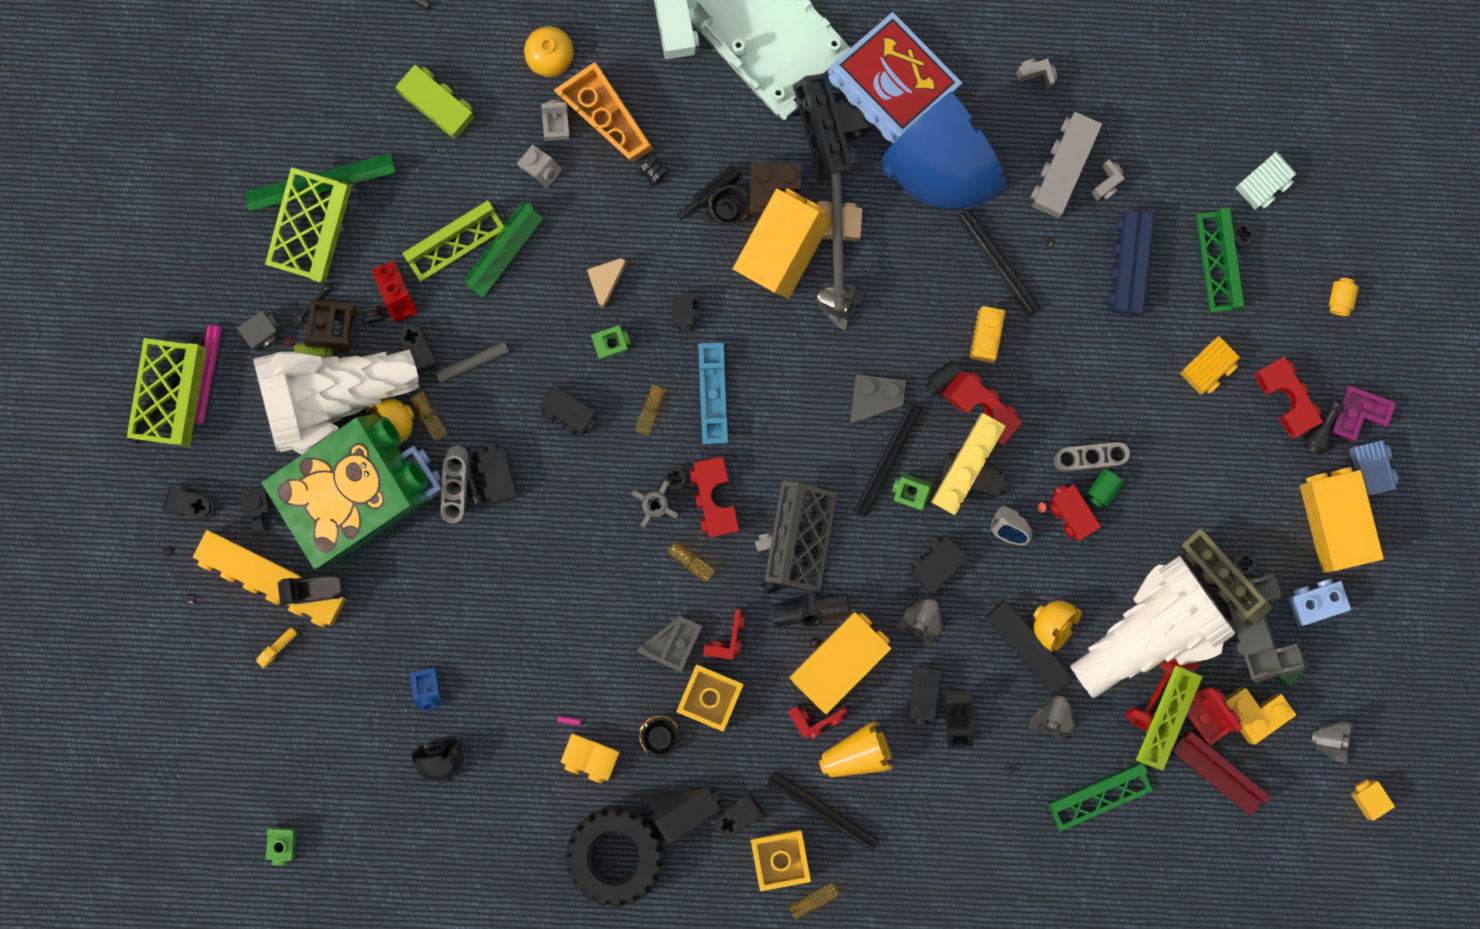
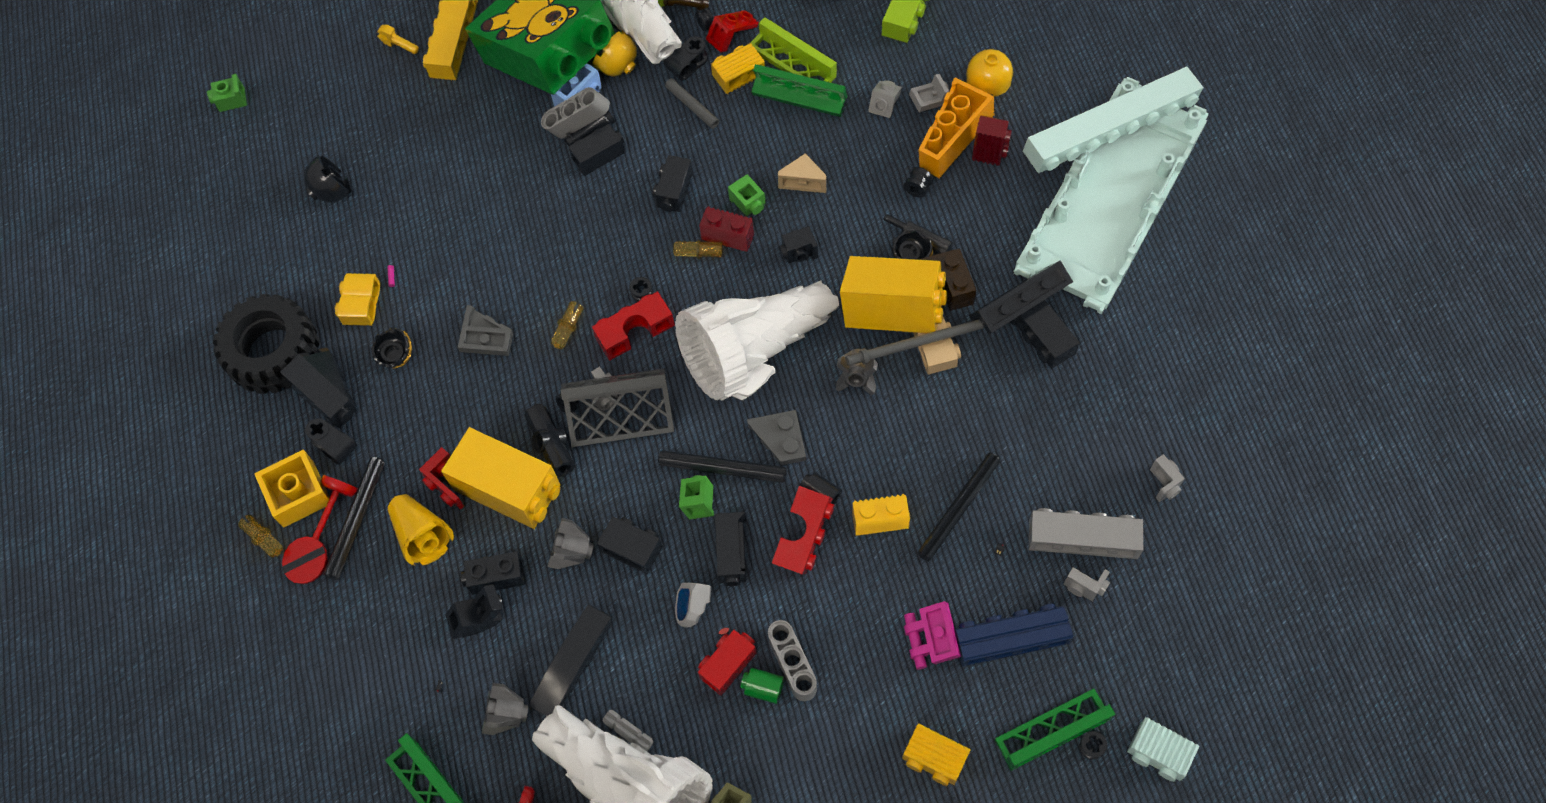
camera: 85 degrees right, 20 degrees down
black animal [277,573,342,606] -> none
clear yellow axle [410,391,447,441] -> none
blue bracket [410,668,443,711] -> none
flat silver brick [631,481,679,528] -> none
yellow brick [676,664,743,732] -> none
dark azure slope [698,343,728,444] -> none
red bracket [703,609,745,660] -> none
panel [827,12,962,143] -> none
blue brick [881,91,1006,209] -> none
light yellow brick [931,413,1005,515] -> none
yellow cylinder [1033,600,1082,652] -> none
none -> red piece [282,475,358,584]
none -> light grey axle [602,710,653,751]
none -> white cone [675,280,839,401]
none -> dark red brick [699,206,754,252]
none -> yellow brick [711,43,765,94]
none -> dark pink plate [904,601,961,669]
none -> dark red brick [972,115,1012,166]

